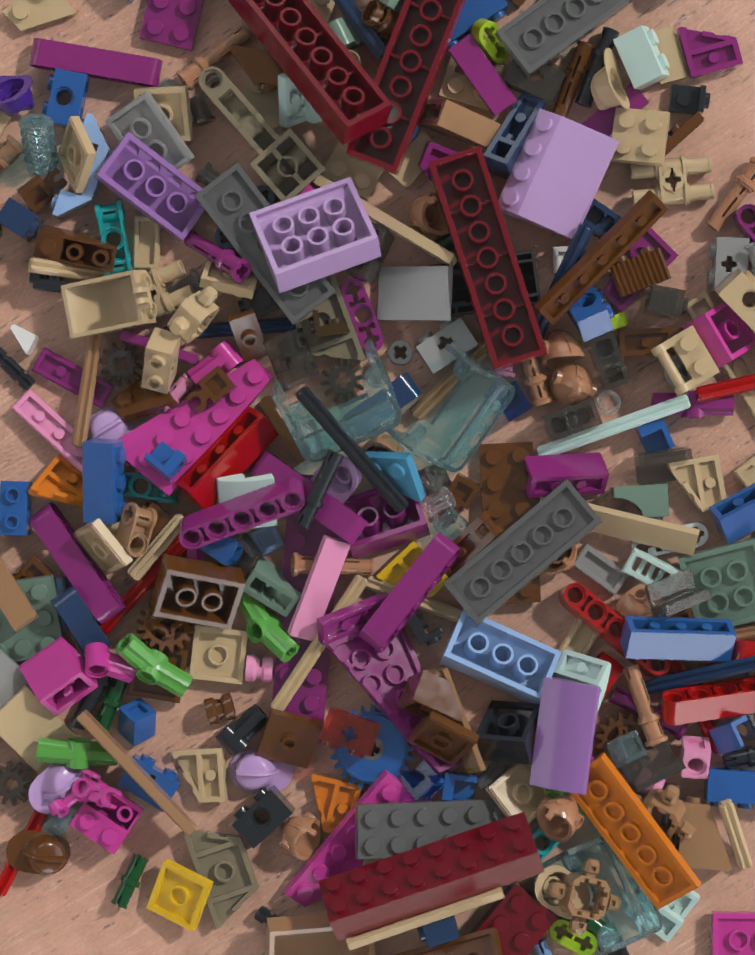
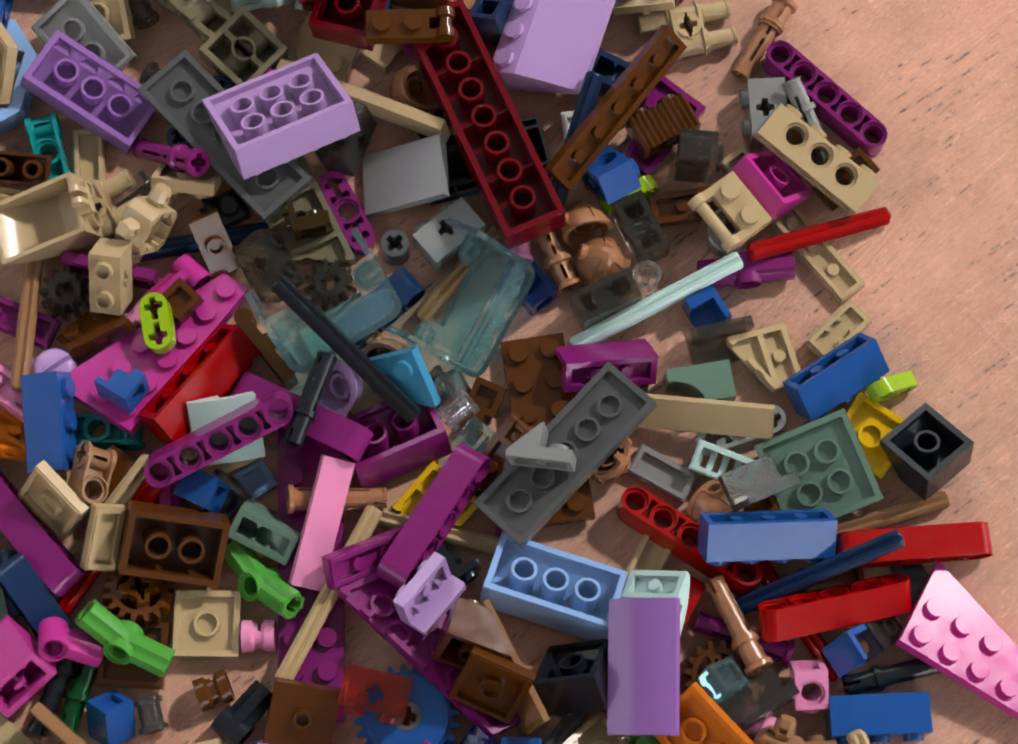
camera: 10 degrees left, 15 degrees down
none -> tan tile [80,503,127,571]
none -> clear smoke bush [133,695,169,736]
none -> lime beam [139,292,176,355]
none -> reddish brown plate [366,5,455,45]
none -> lavender bracket [393,552,466,635]
none -> light grey slope [505,422,577,472]

